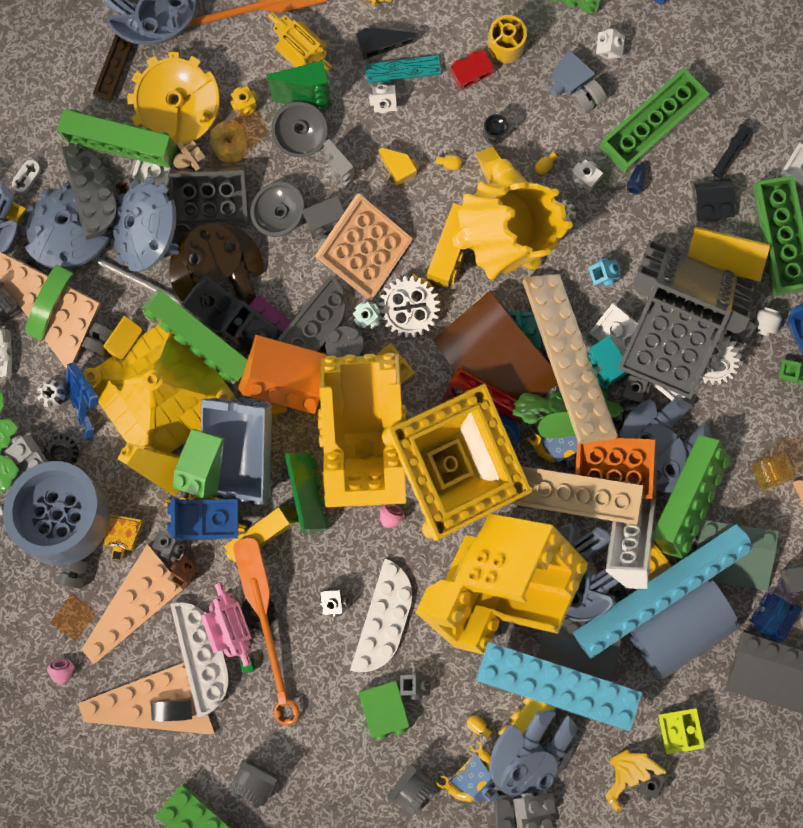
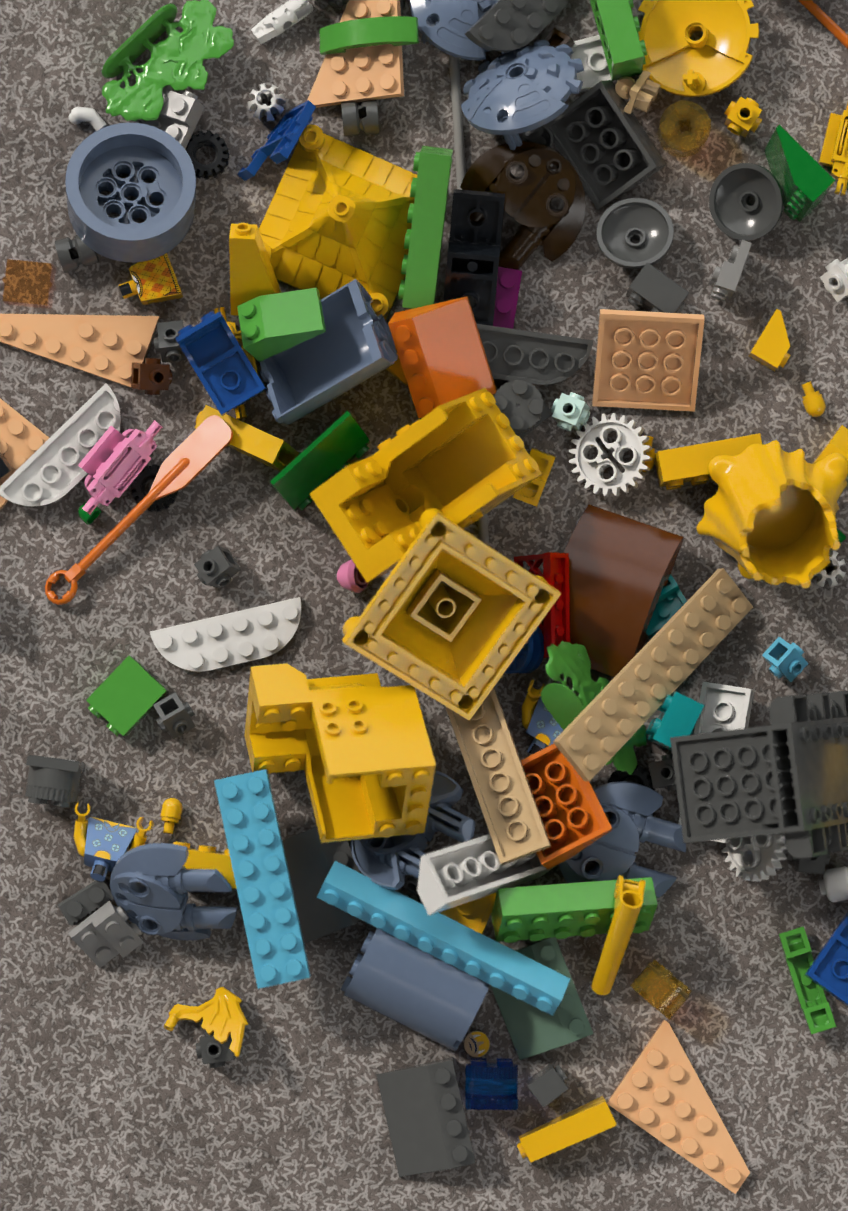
camera: 60 degrees right, 5 degrees up
yellow slope [103,316,142,359] -> none
neon yellow brick [658,708,705,754] -> none
none -> tile [464,1030,490,1057]
none -> yellow axle [591,875,645,995]

